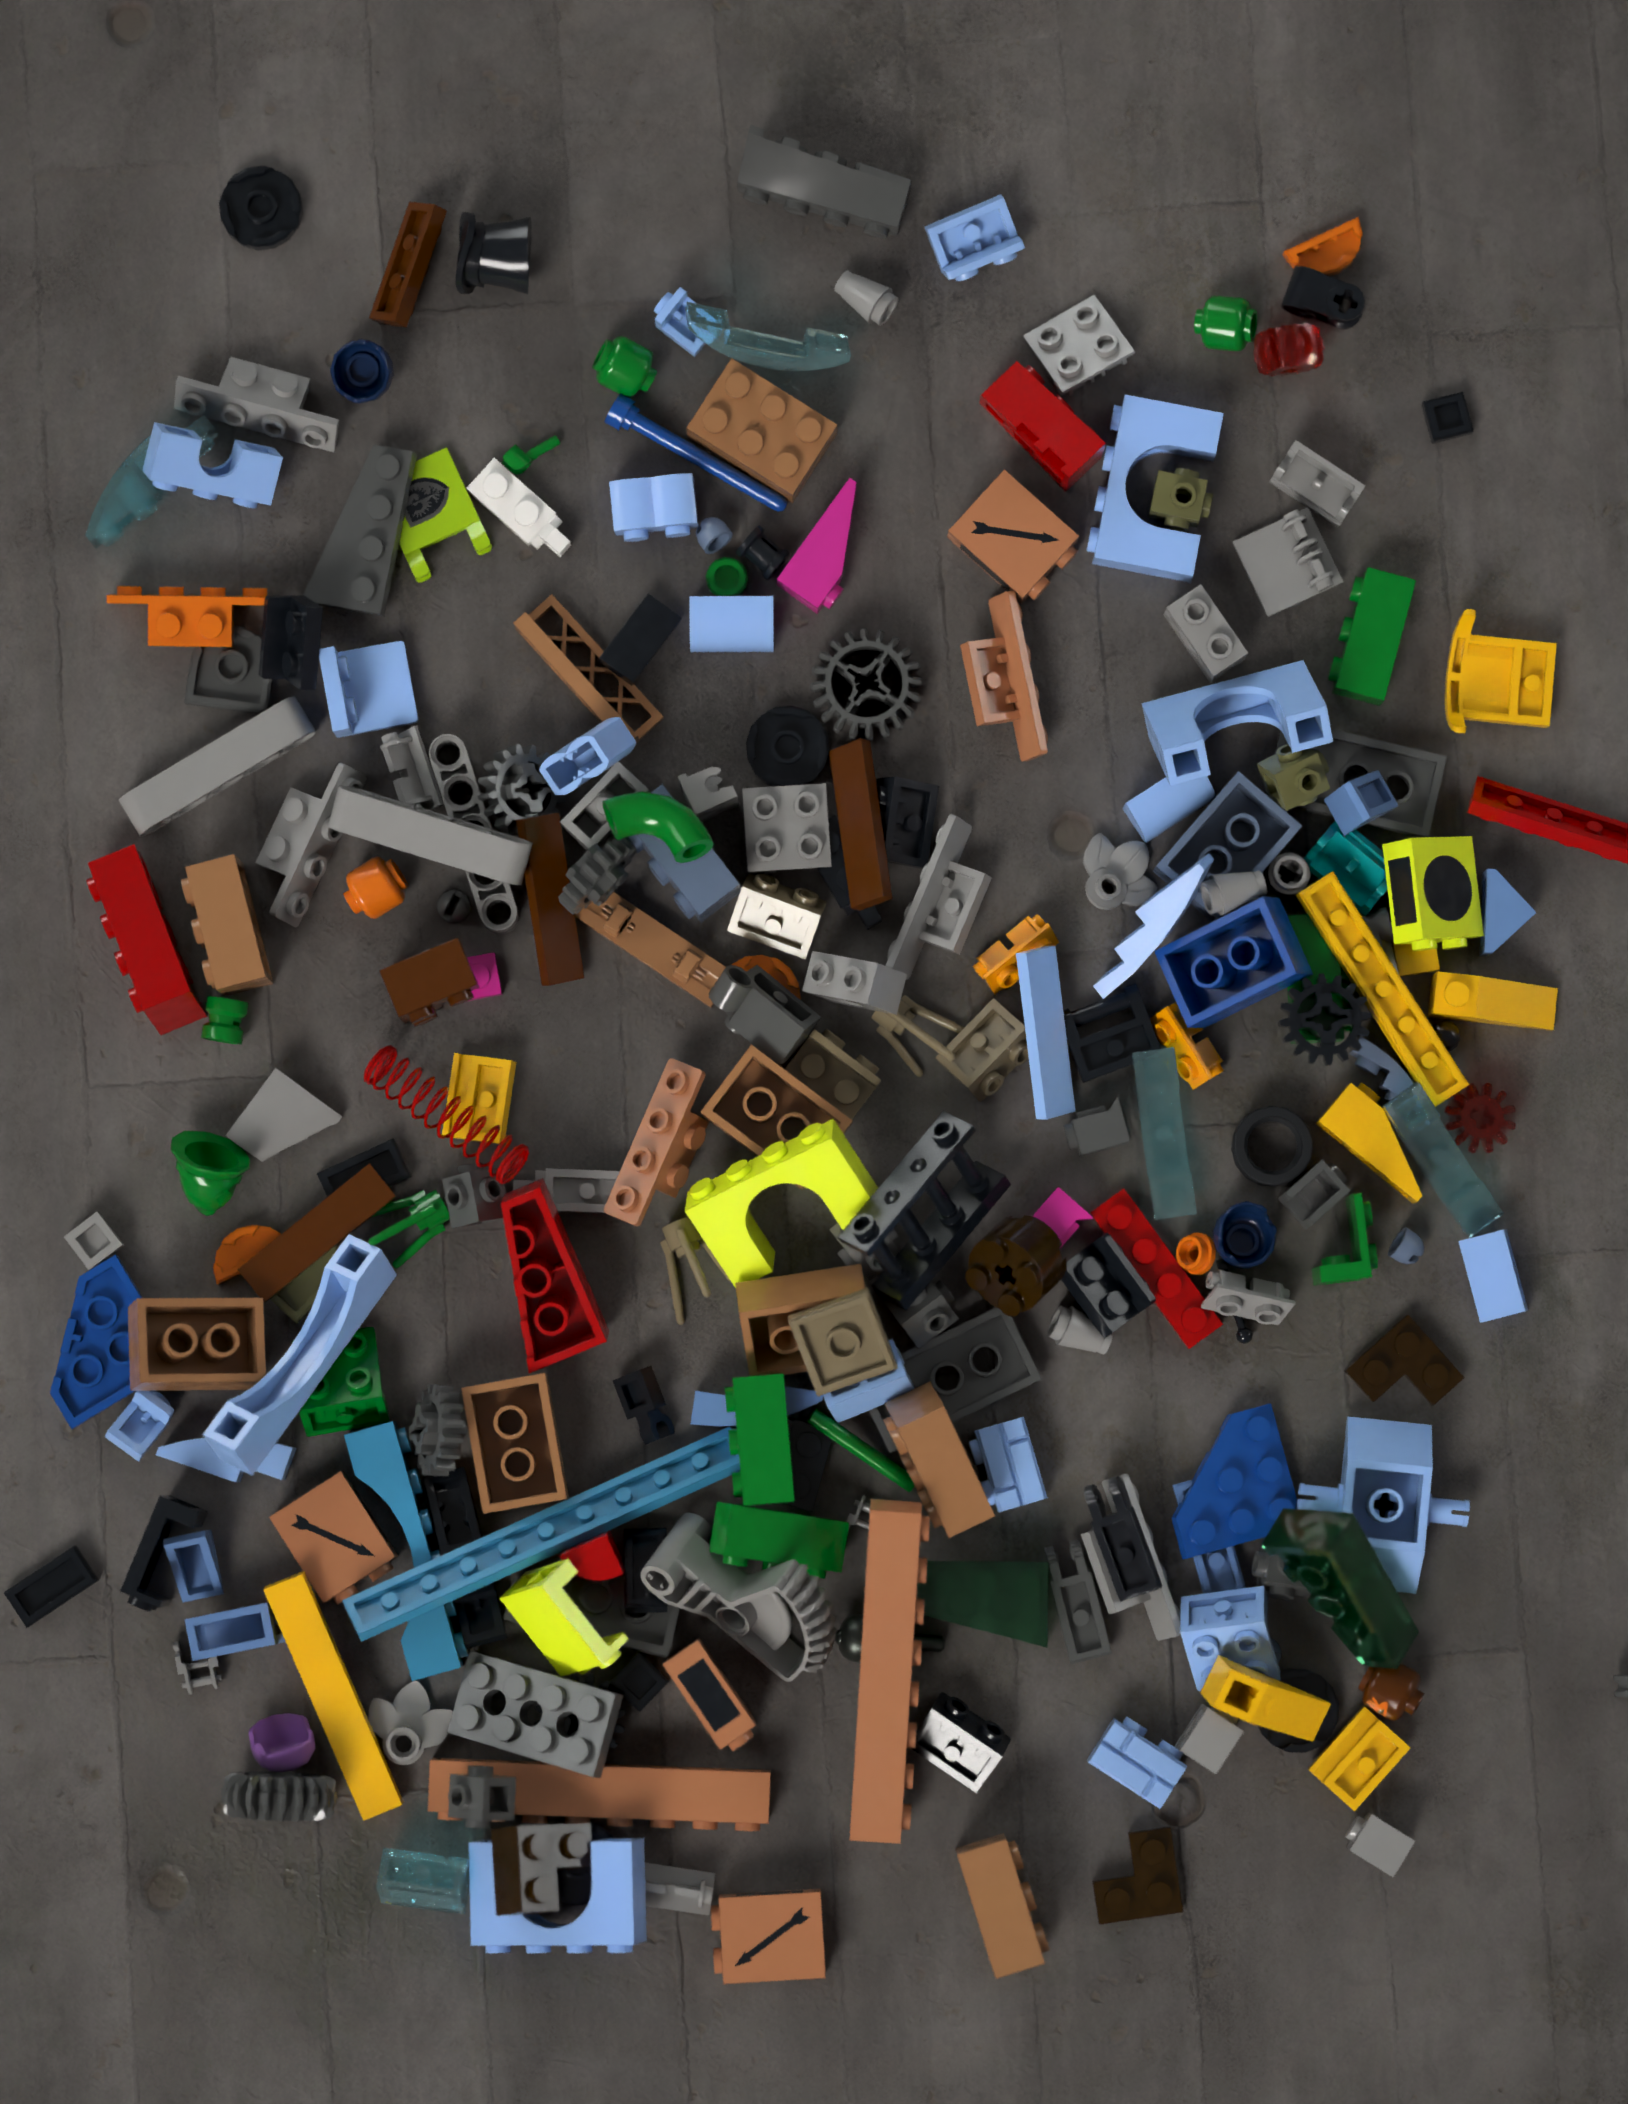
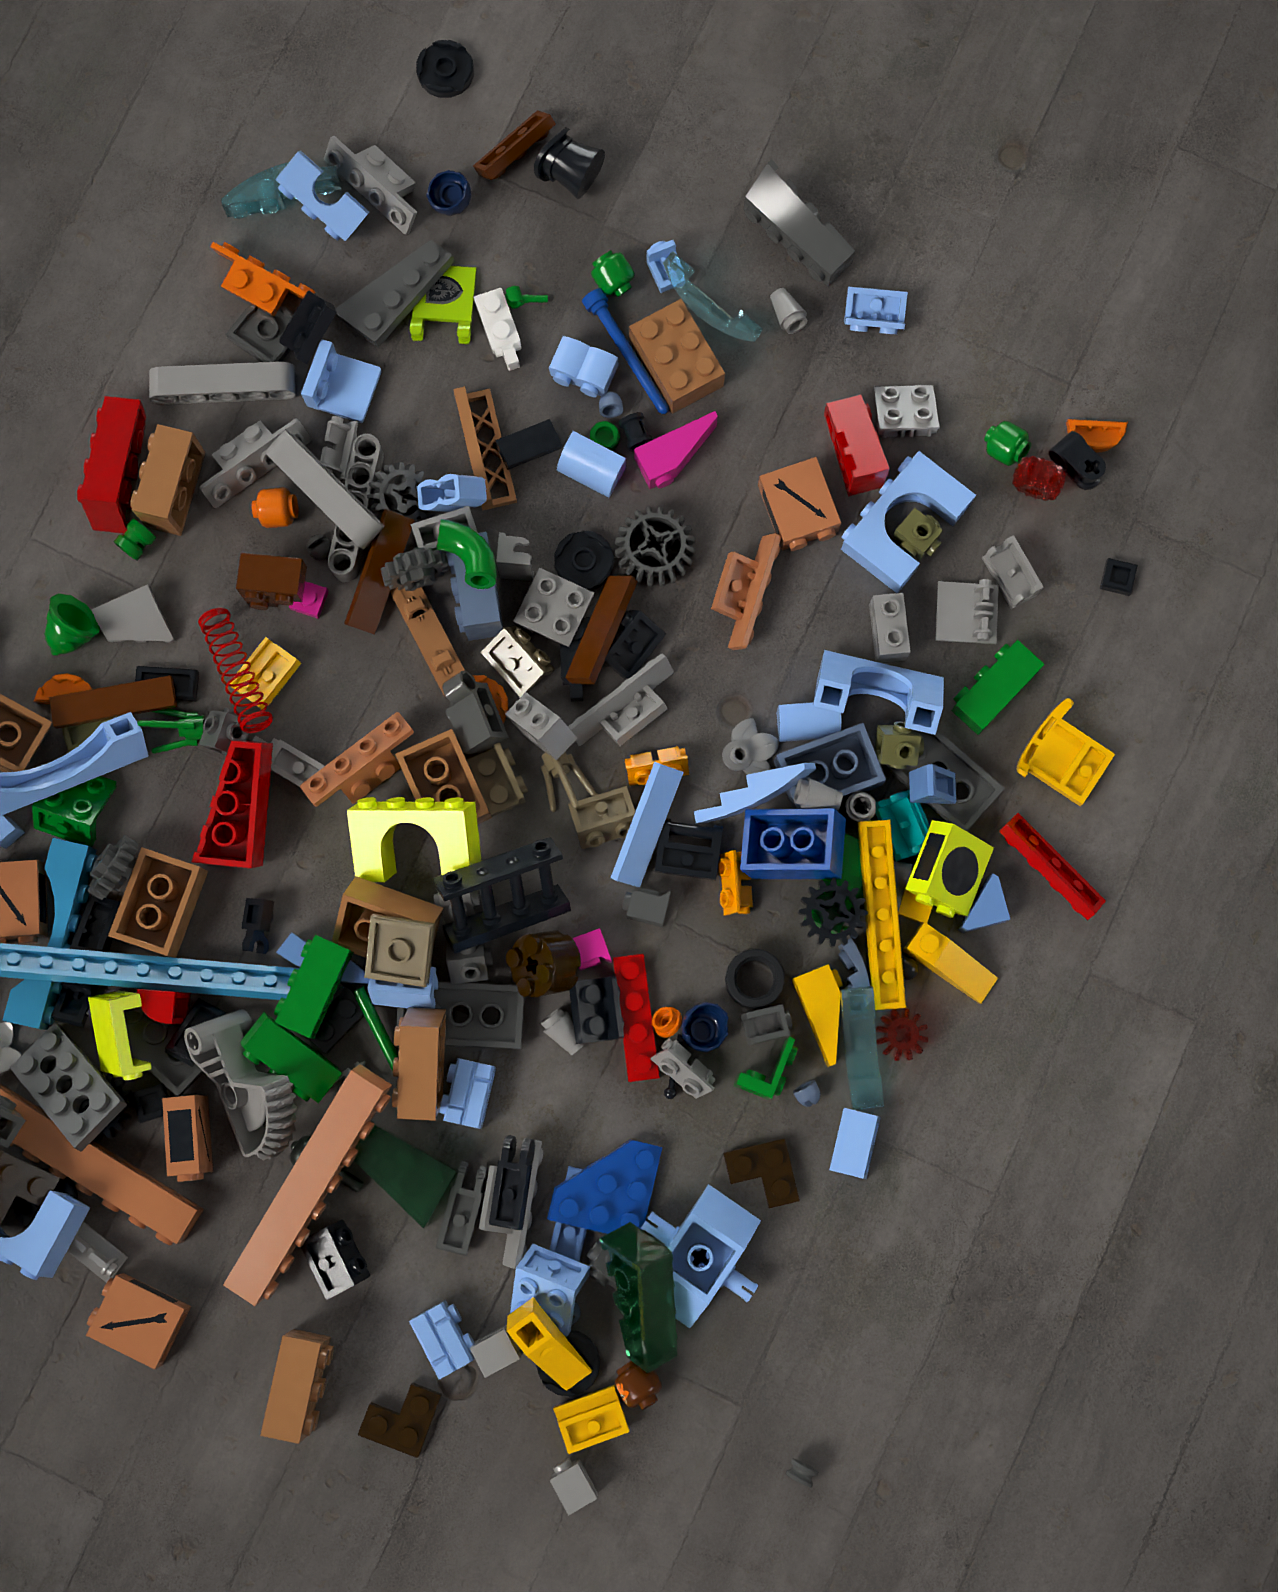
camera: 30 degrees right, 5 degrees down
dark tan plant [660,1217,731,1325] -> none
clear light blue slope [1132,1047,1197,1220] -> none

